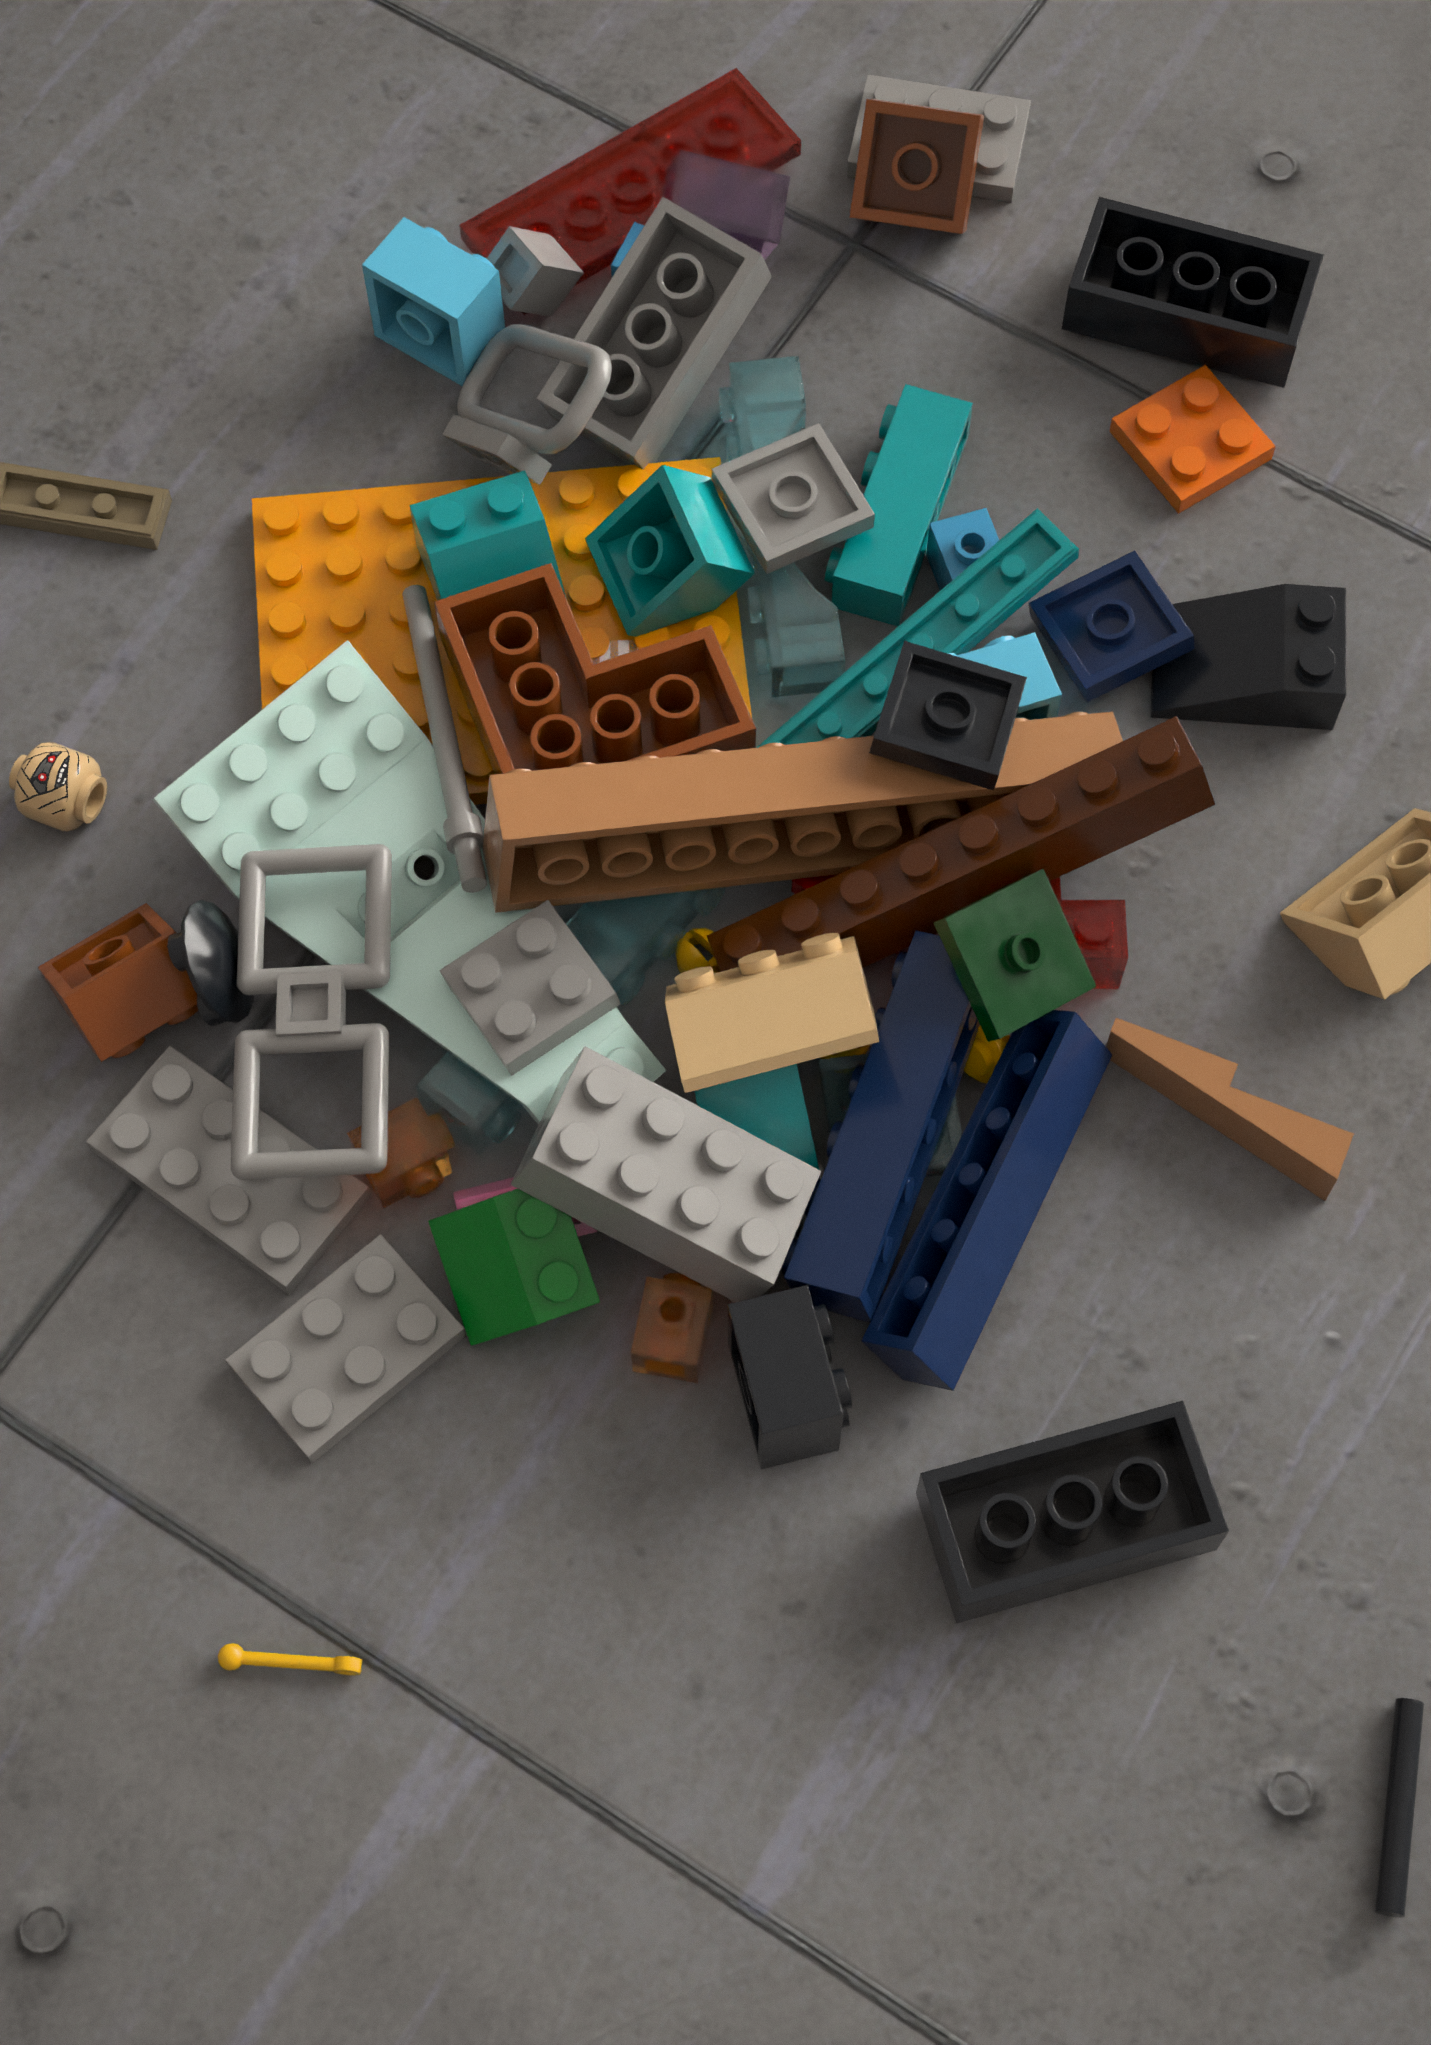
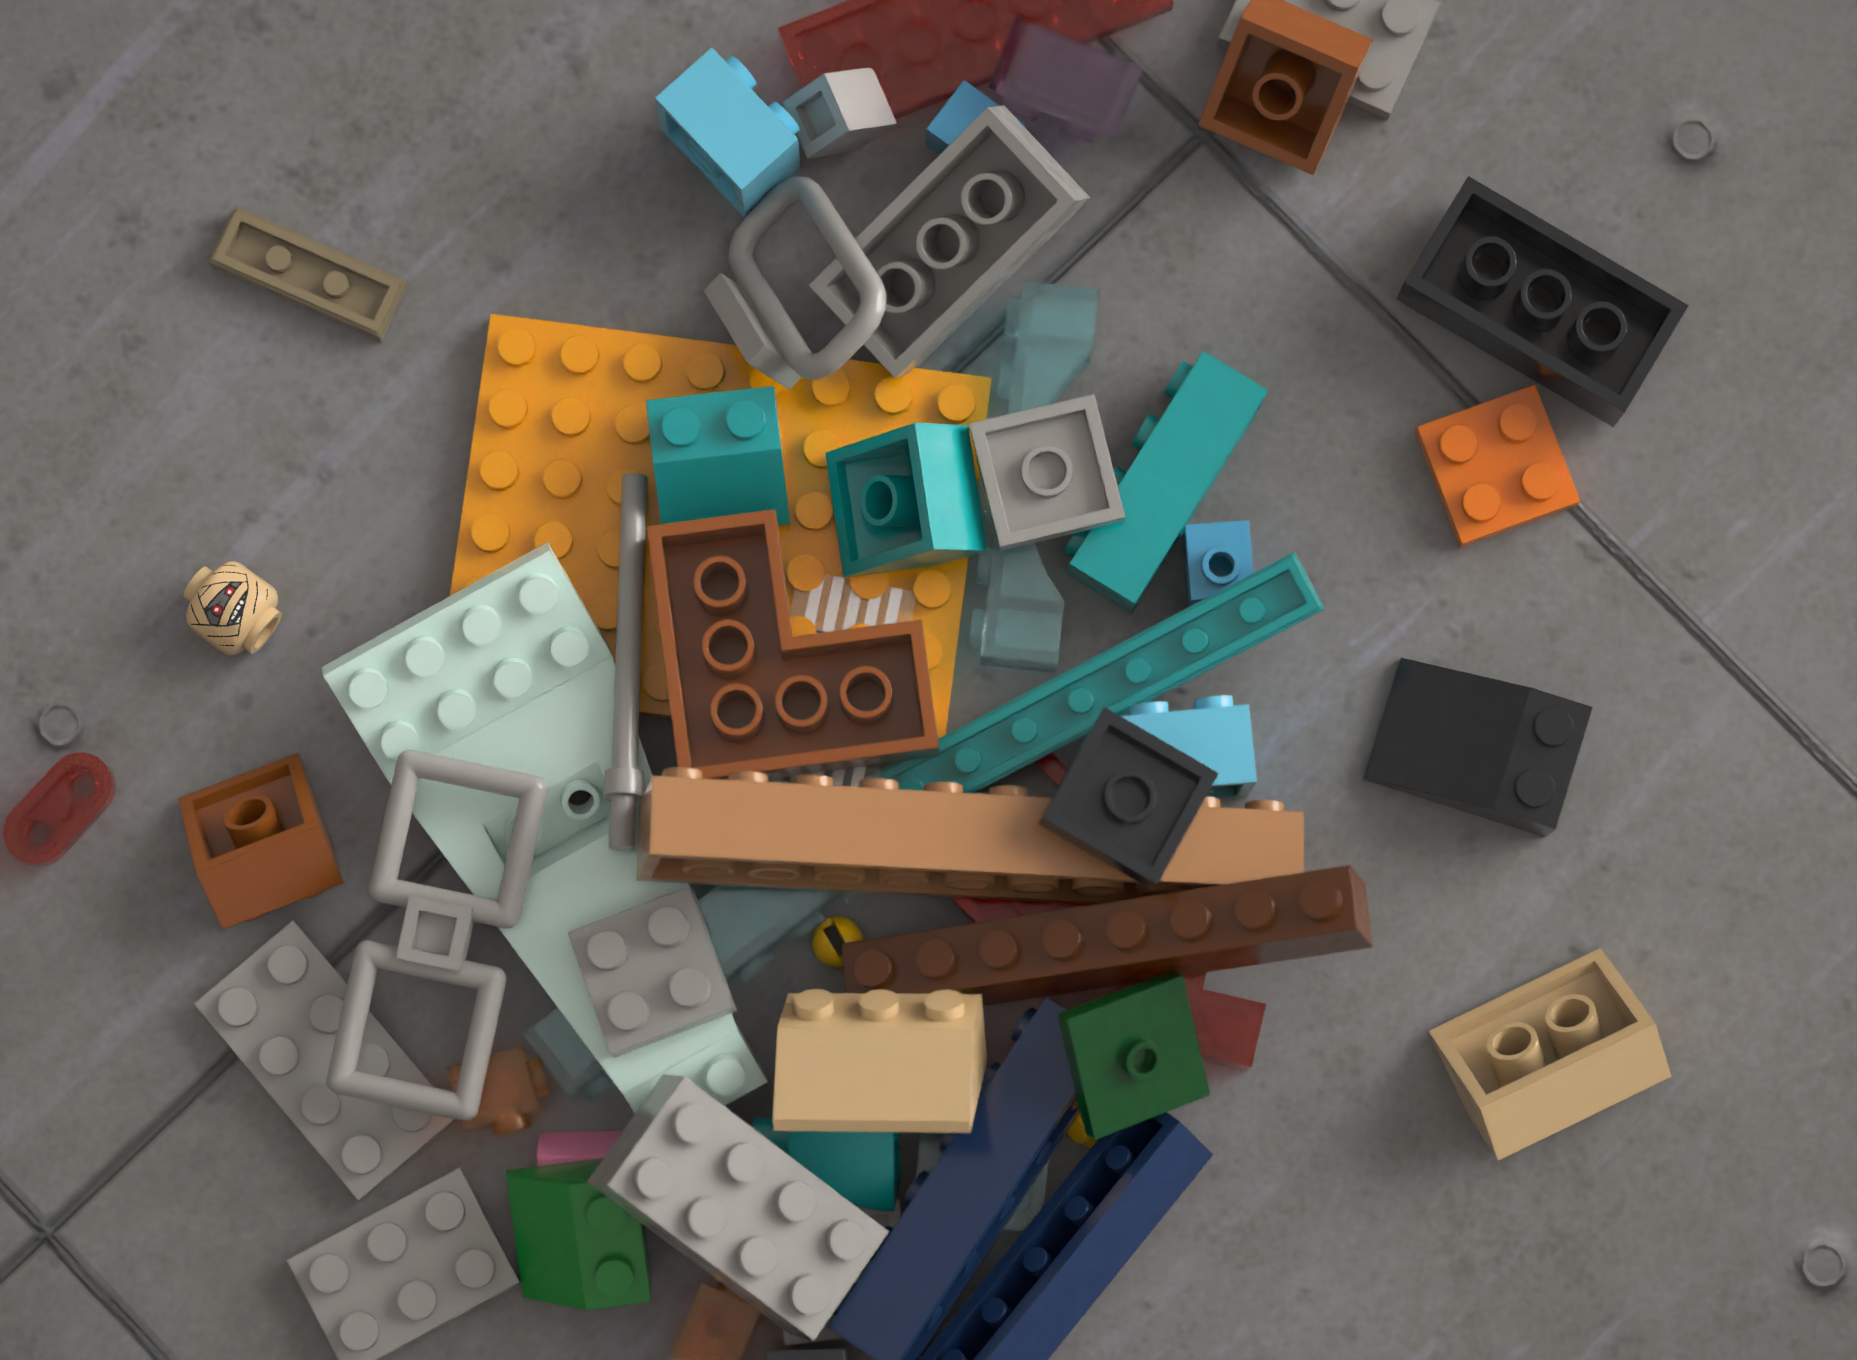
camera: 10 degrees right, 15 degrees up
black dish [167,900,254,1026] -> none
dark blue plate [1029,550,1195,702] -> none
medium nougat slope [1106,1018,1354,1201] -> none

